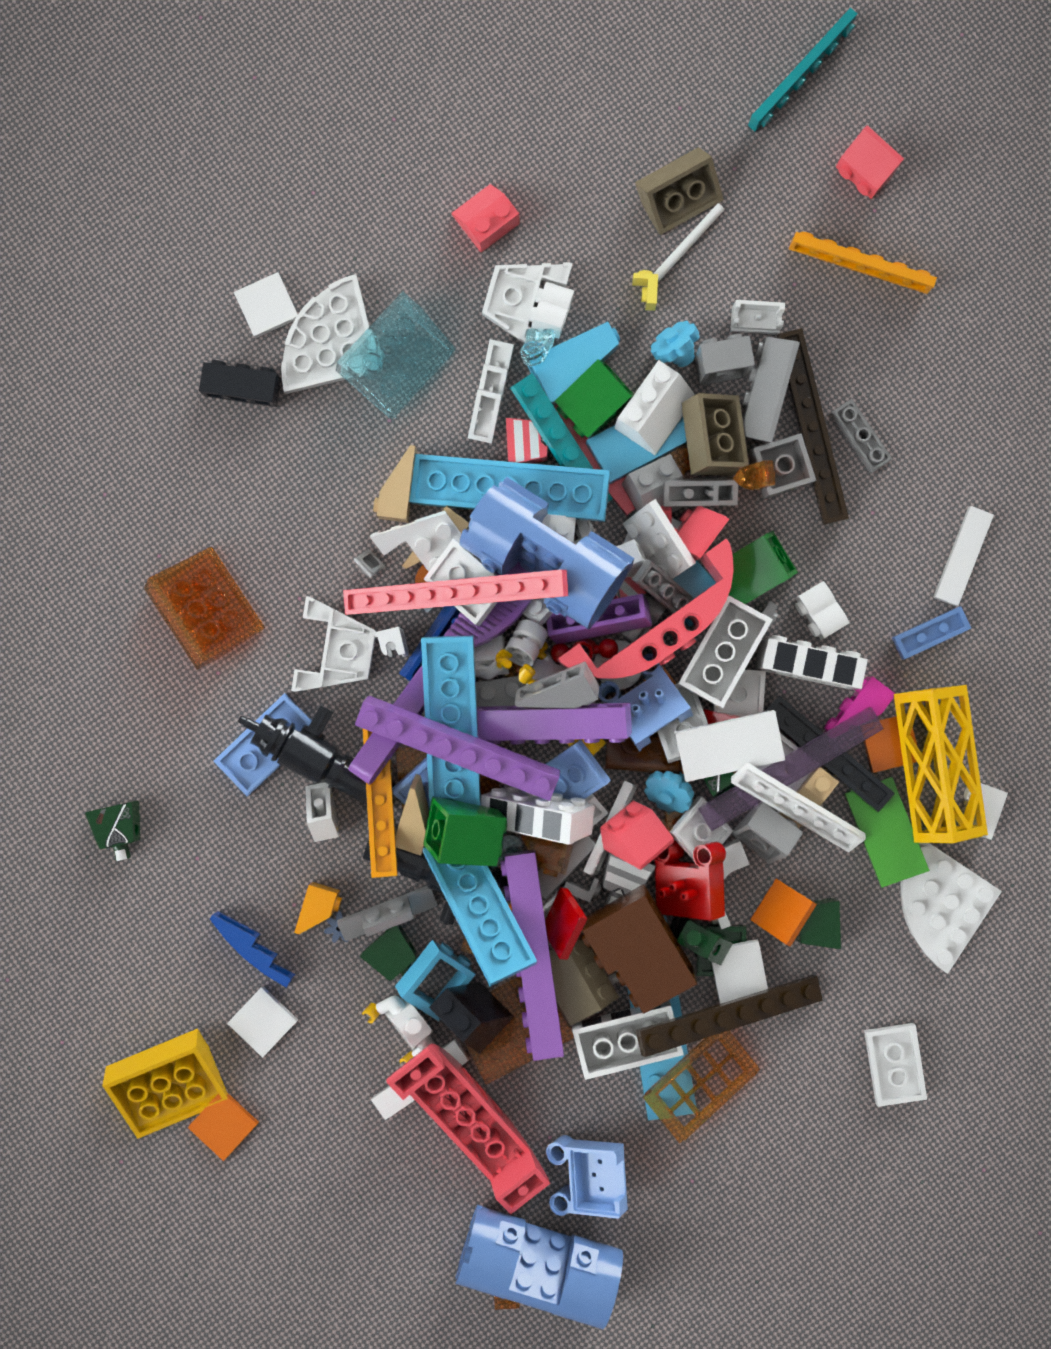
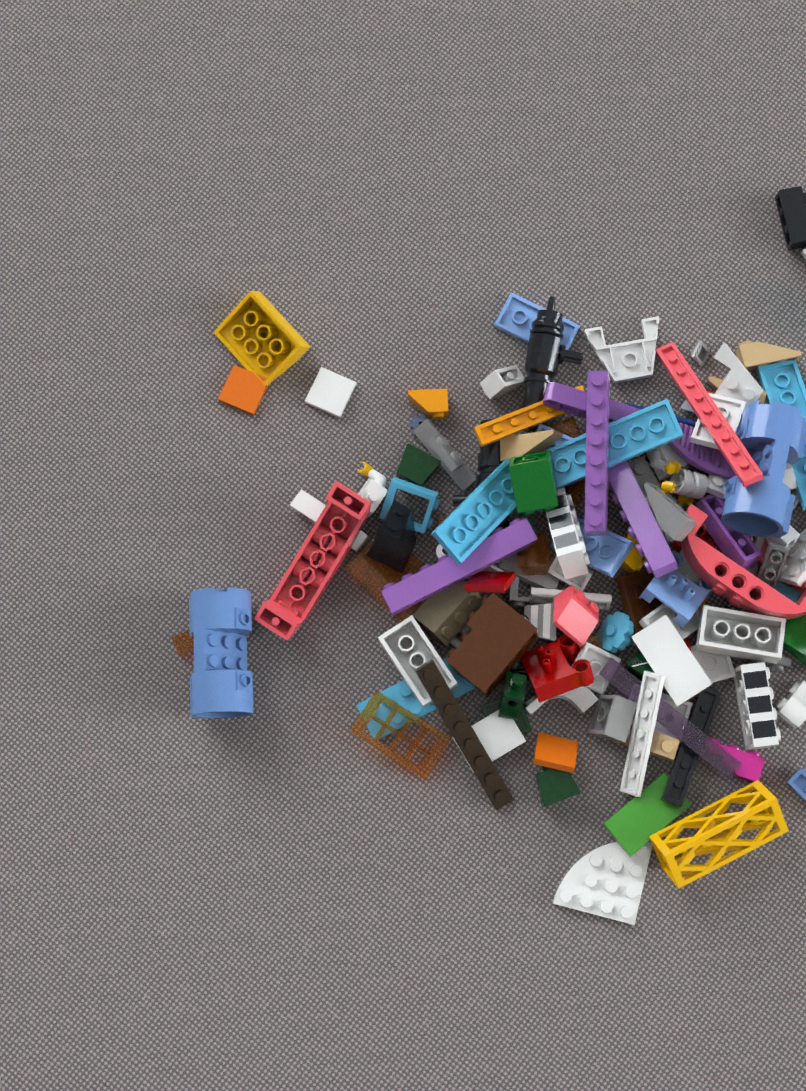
camera: 65 degrees right, 10 degrees down
dark green torso [85,800,141,861] -> none
clear orange slope [144,546,265,670] -> none
blue slope [210,911,295,988] -> none
white hinge [374,627,410,657] -> none
light blue piece [546,1135,628,1219] -> none
orange tile [859,713,918,773] -> none
white plate [864,1023,927,1107] -> none
white slope [964,783,1008,840] -> none

